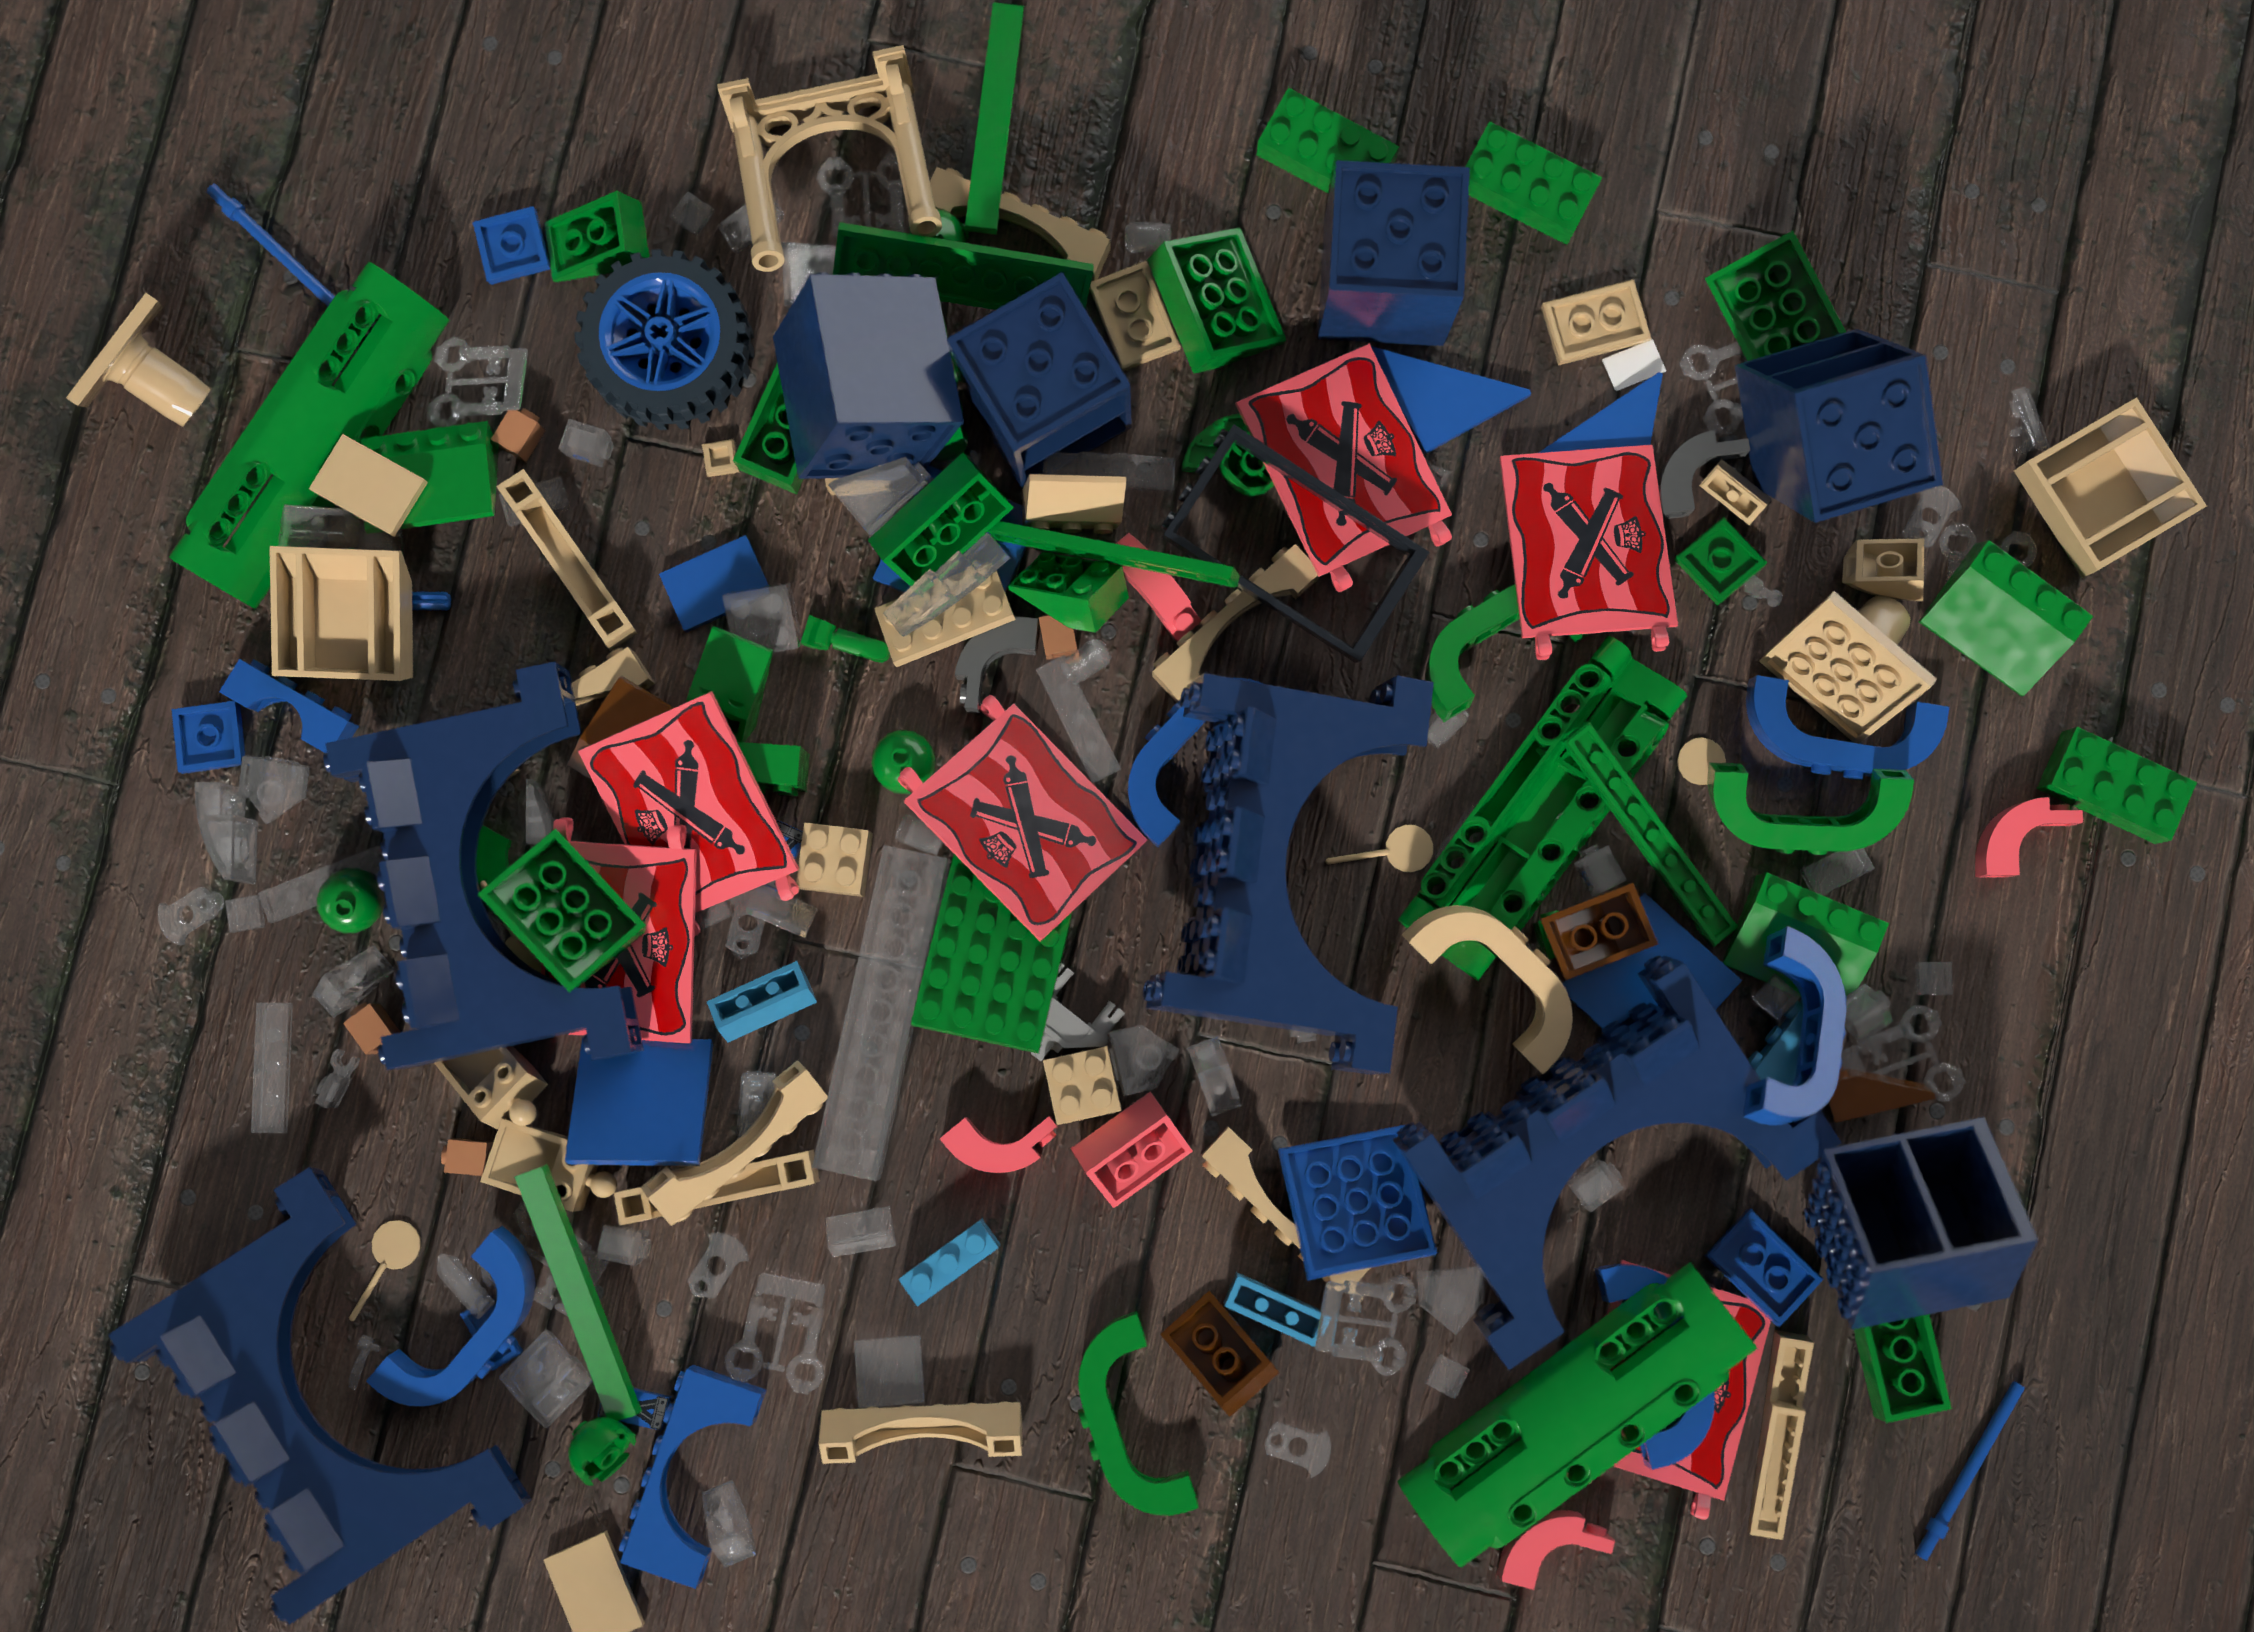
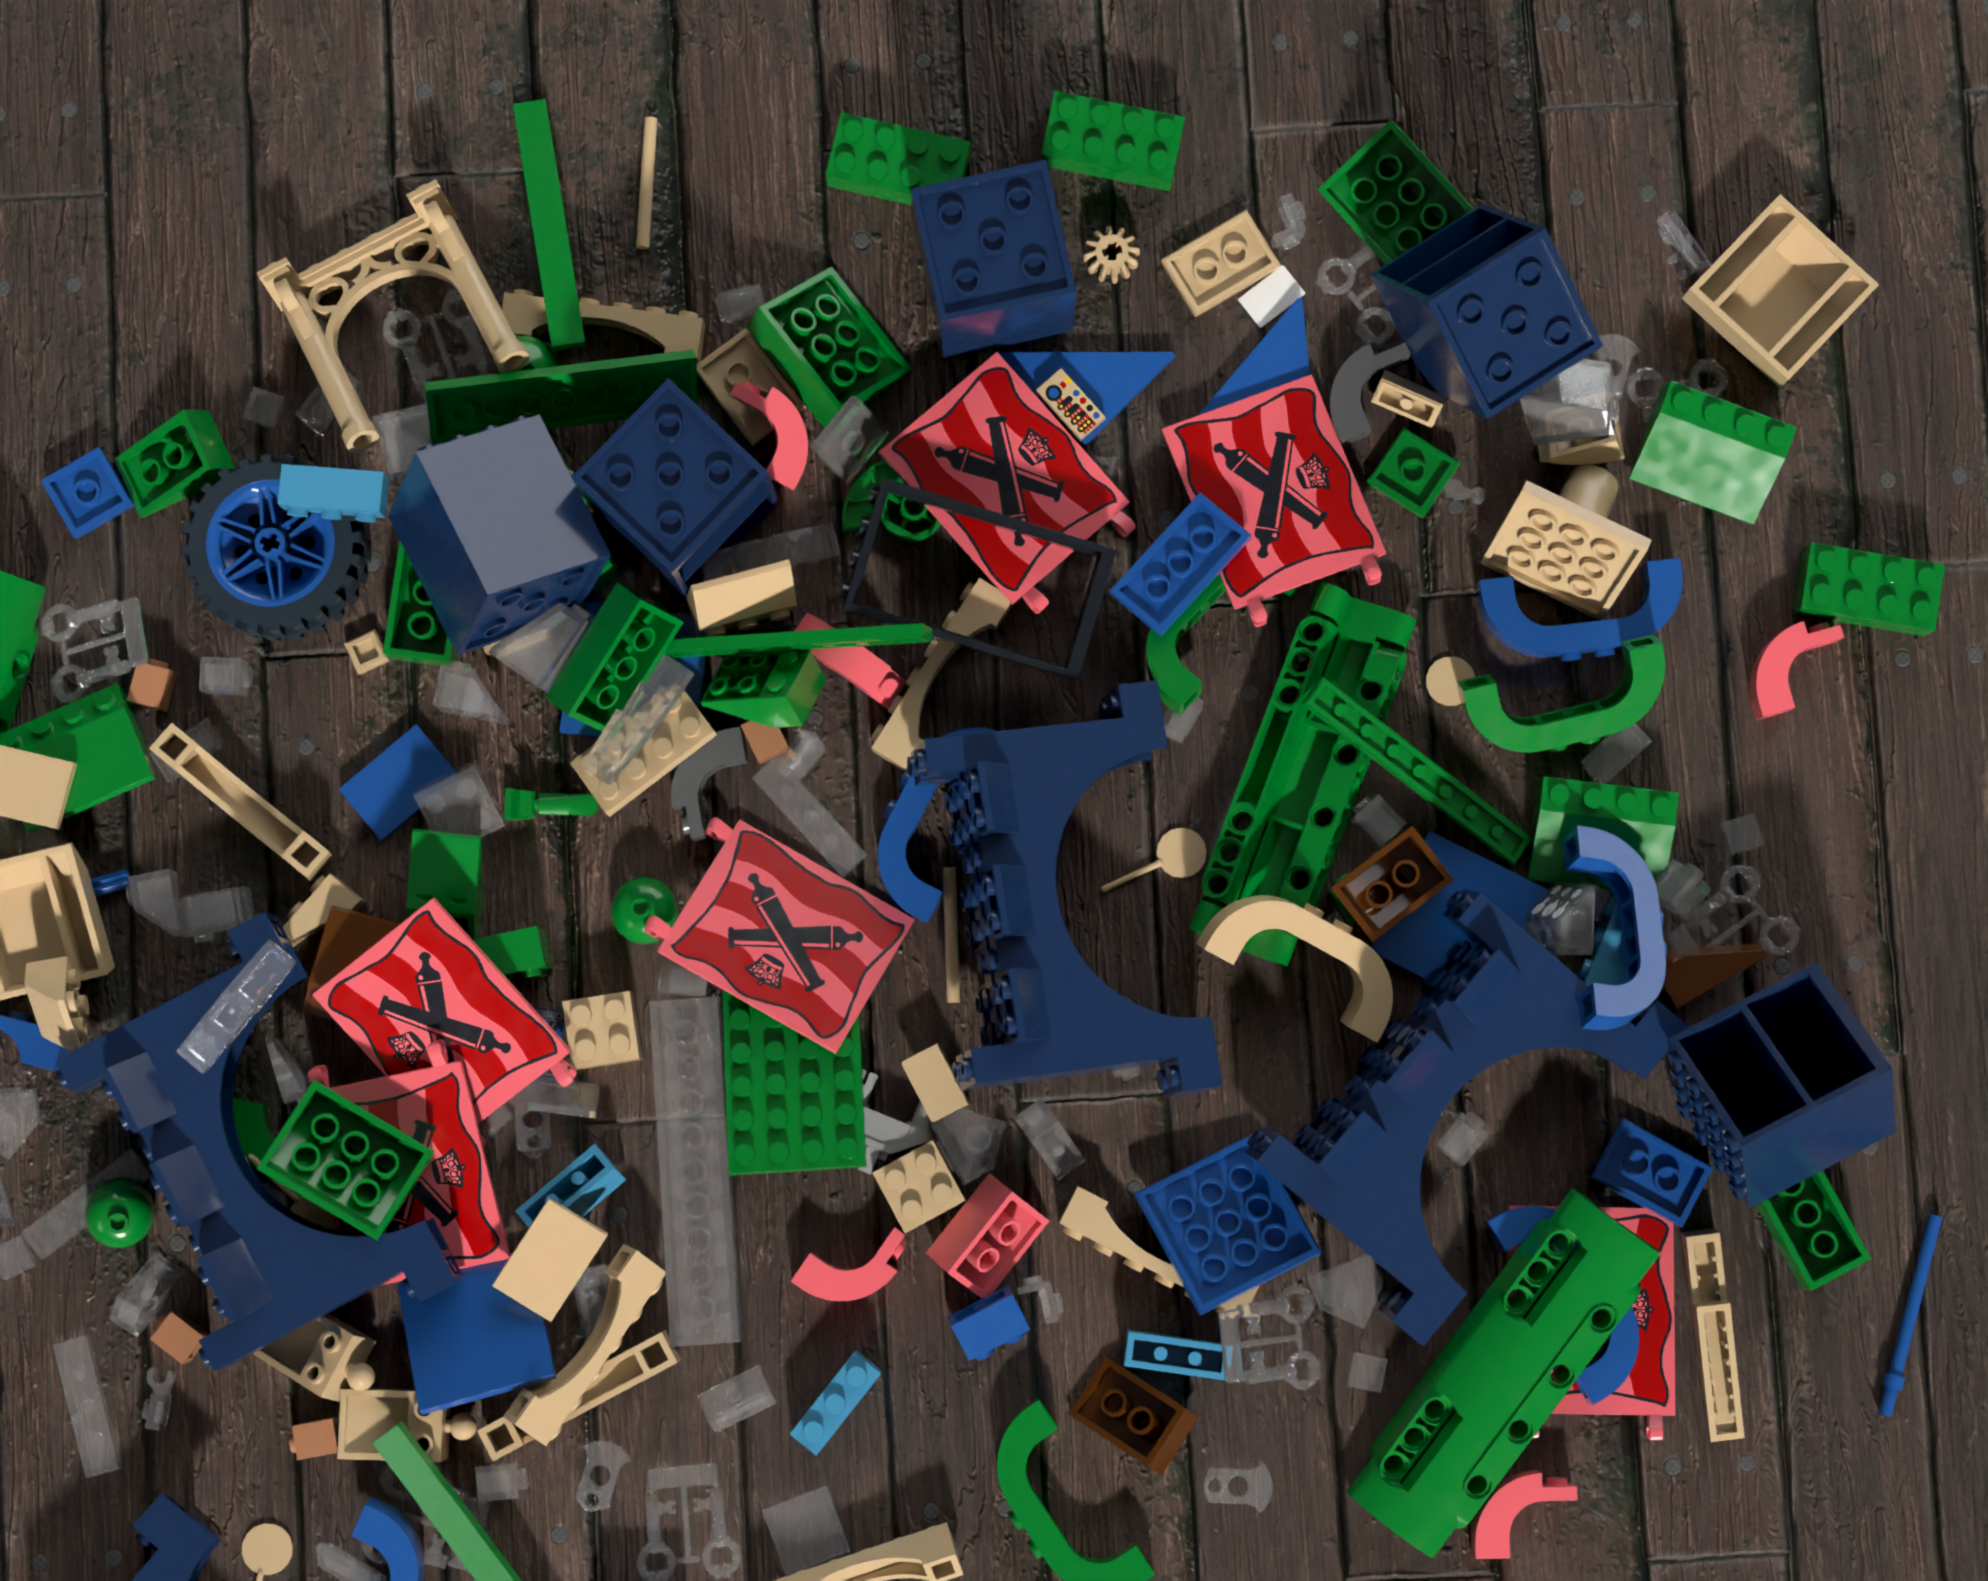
camera: 20 degrees left, 0 degrees up
none -> tan slope [24,956,89,1051]
none -> clear slope [126,869,188,938]
none -> clear slope [176,939,297,1074]
none -> clear brick [178,886,255,944]
none -> dark azure brick [277,464,390,523]
none -> clear slope [432,661,510,725]
none -> tan tile [492,1197,608,1322]
none -> tan bar [636,117,657,249]
none -> coral arch [728,380,808,491]
none -> clear tile [810,395,889,485]
none -> tan panel [902,1043,970,1122]
none -> tan bar [943,867,960,1003]
none -> blue brick [948,1285,1030,1361]
none -> clear bracket [1017,1275,1064,1324]
none -> tile [1036,368,1106,441]
none -> tan gear [1083,226,1140,284]
none -> blue plate [1110,493,1251,637]
none -> clear bracket [1270,193,1306,250]
none -> clear slope [1520,359,1622,445]
none -> clear slope [1523,881,1596,955]

